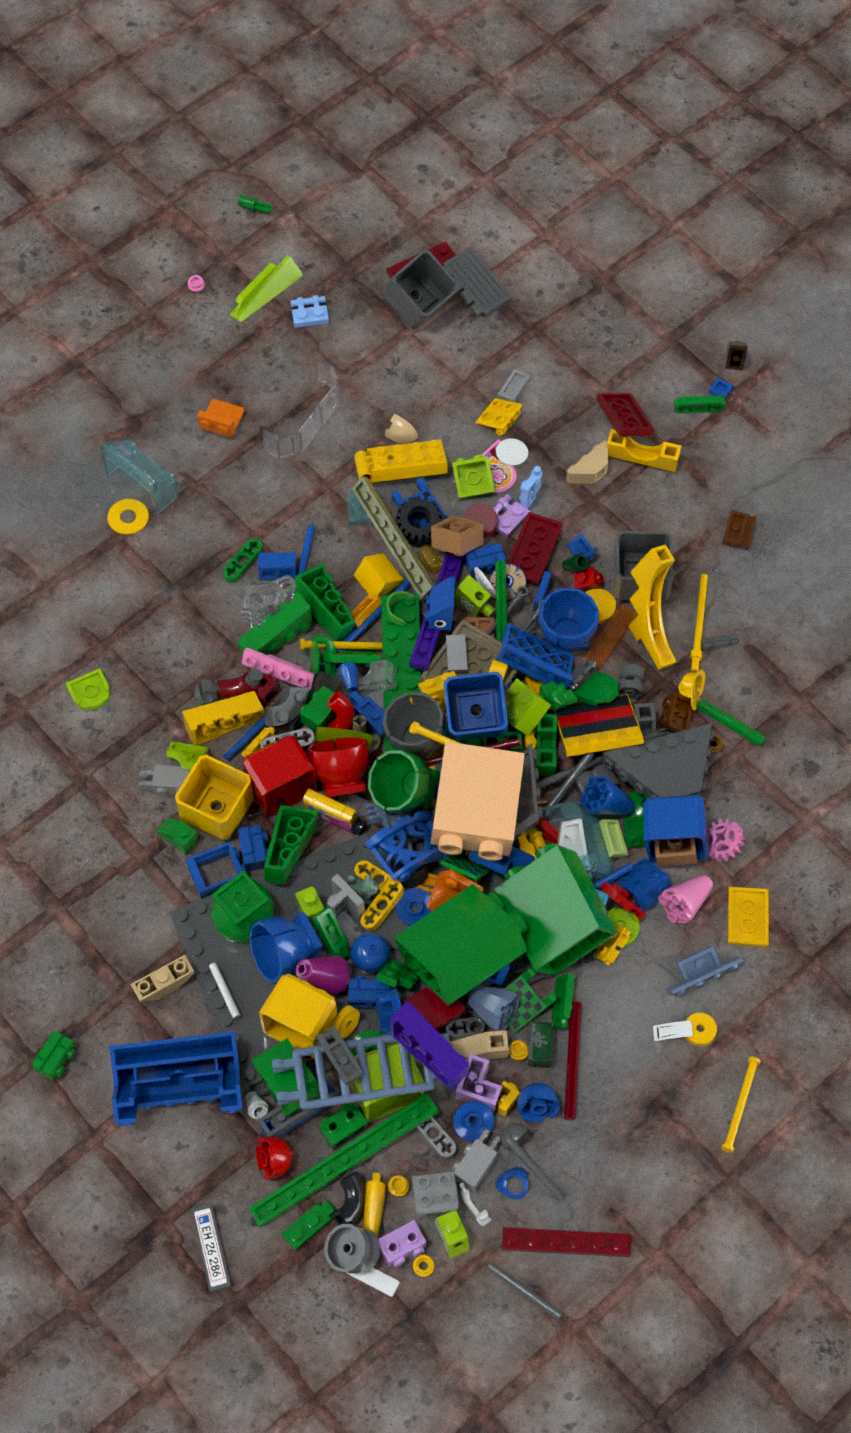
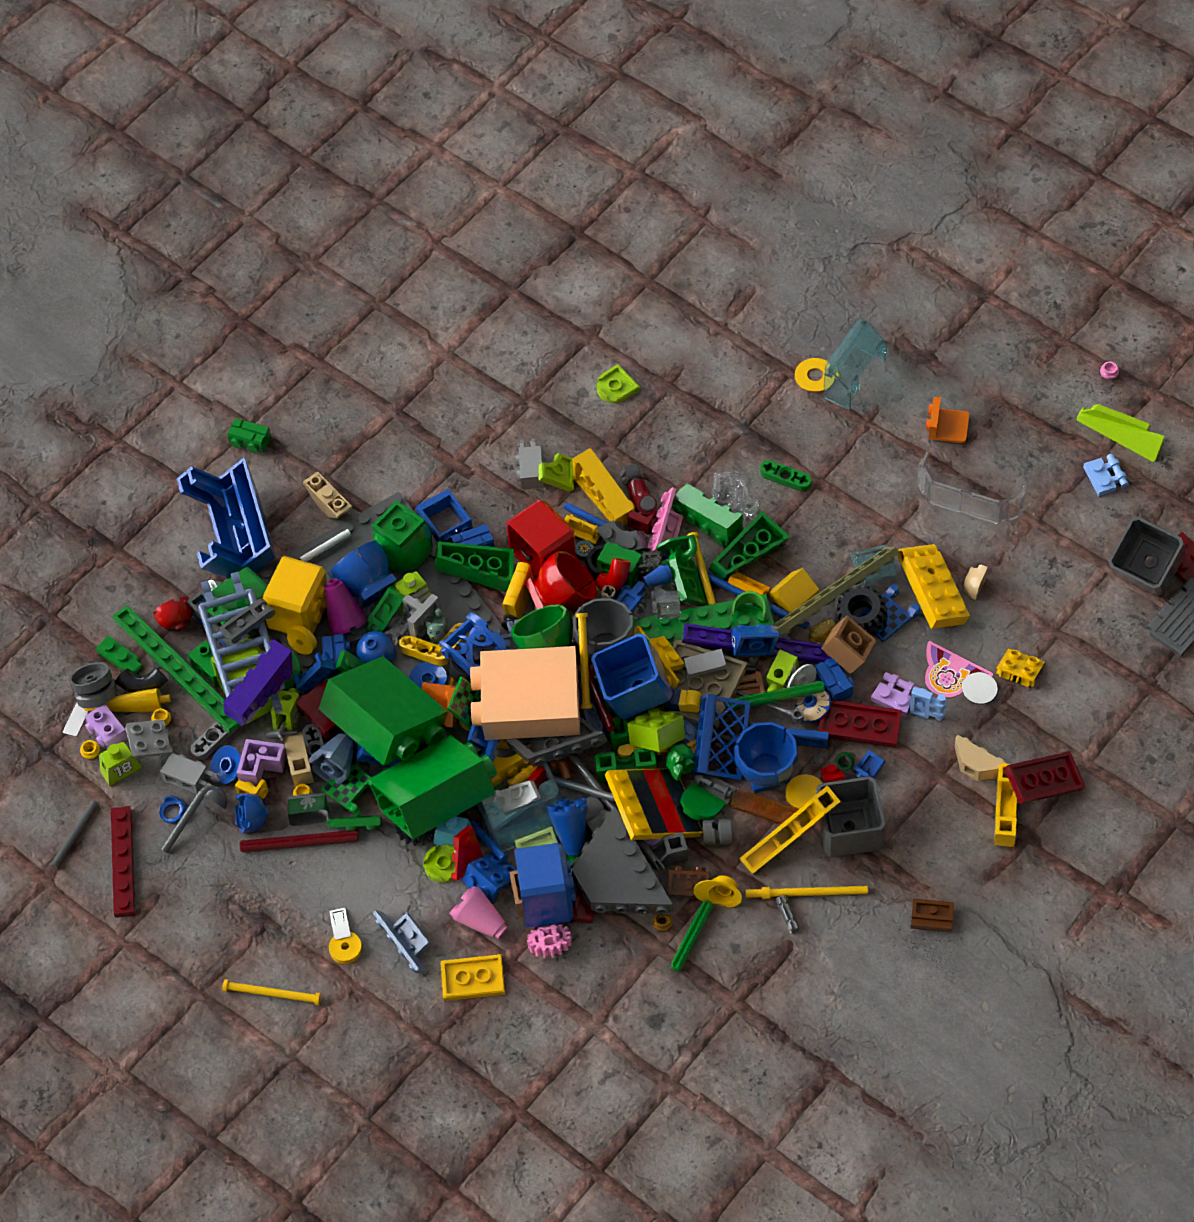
camera: 85 degrees right, 5 degrees down
green slope [156,818,199,855] -> none
yellow plate [175,755,254,841] -> none
tile [191,1204,231,1293] -> none
blue hinge [258,552,296,580] -> none
light grey beam [260,728,316,748] -> none
blue bar [296,525,315,576] -> none
lime sticker [316,727,372,748] -> none
lime plate [452,455,495,499] -> none
white piece [459,1183,491,1226] -> none
dark red tile [462,503,498,539] -> none
light grey tile [498,369,530,402] -> none
yellow hinge [594,923,631,966] -> none
green beam [674,396,726,414] -> none
blue tile [708,377,733,399] -> none
dark brown slope [725,341,748,370] -> none

